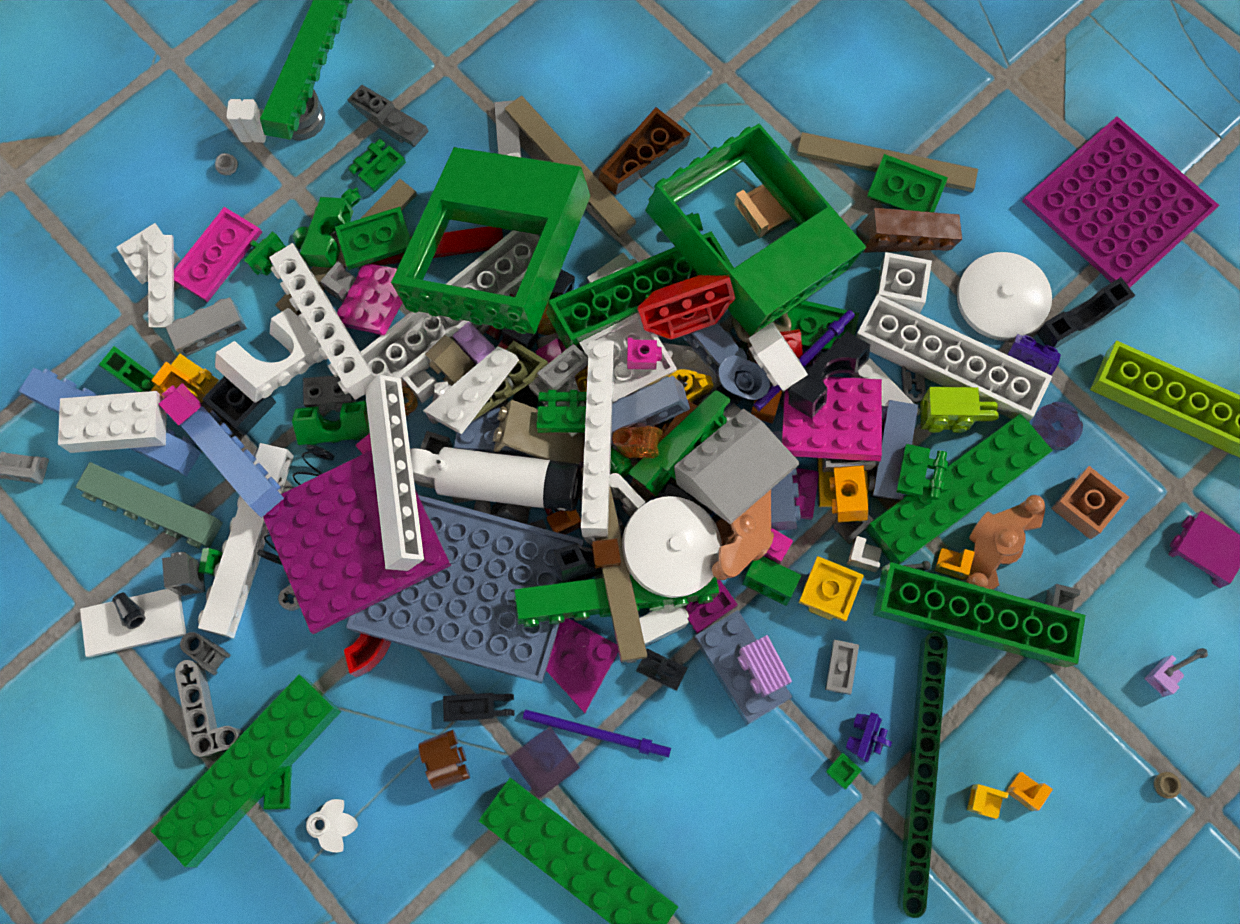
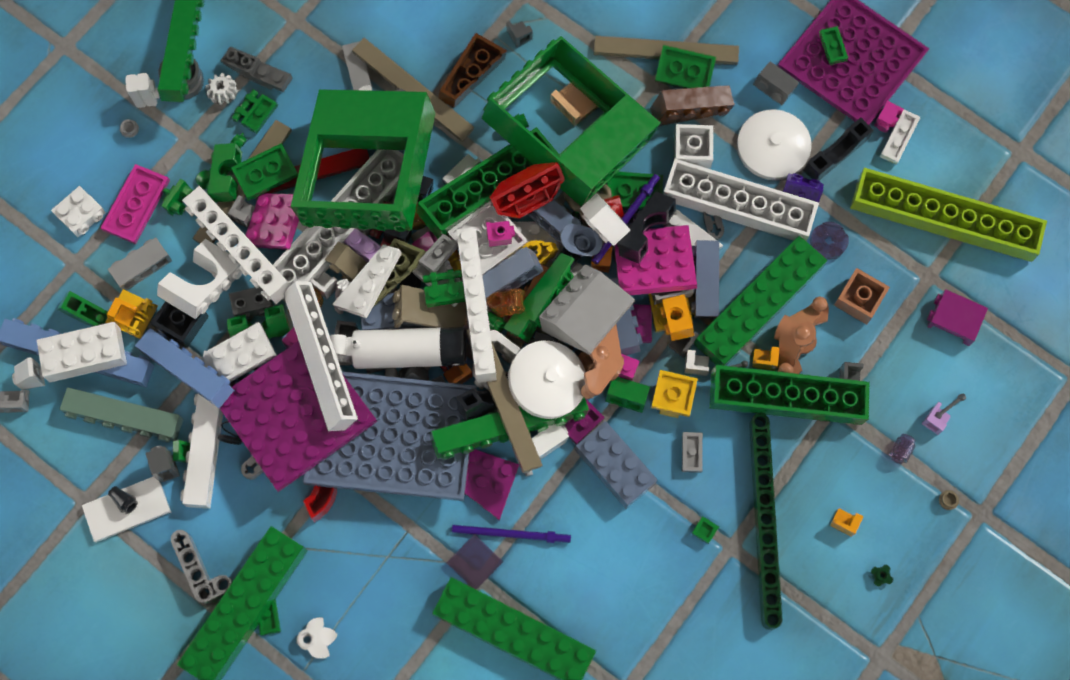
camera: 15 degrees left, 0 degrees up
white plate [148,235,174,328] -> none
dark pink brick [159,383,202,425] -> none
dark grey piece [180,632,231,676] -> none
reddish brown brick [418,729,470,791] -> none
black hinge [443,693,515,722] -> none
reddish brown tile [591,539,621,568] -> none
black hips [636,648,688,692] -> none
lavender brick [737,635,792,698] -> none
dark purple hips [846,712,892,763] -> none
green plate [896,444,948,500] -> none
lime brick [920,387,998,433] -> none
yellow panel [967,784,1008,819] -> none
none -> white slope [12,357,45,390]
none -> white gear [205,73,238,105]
none -> white plate [207,322,277,382]
none -> dark grey panel [506,21,533,47]
none -> dark grey brick [753,61,800,105]
none -> green plate [819,26,848,65]
none -> dark green plate [871,565,893,586]
none -> dark pink brick [874,101,904,132]
none -> white plate [880,110,920,165]
none -> clear purple brick [889,434,916,464]

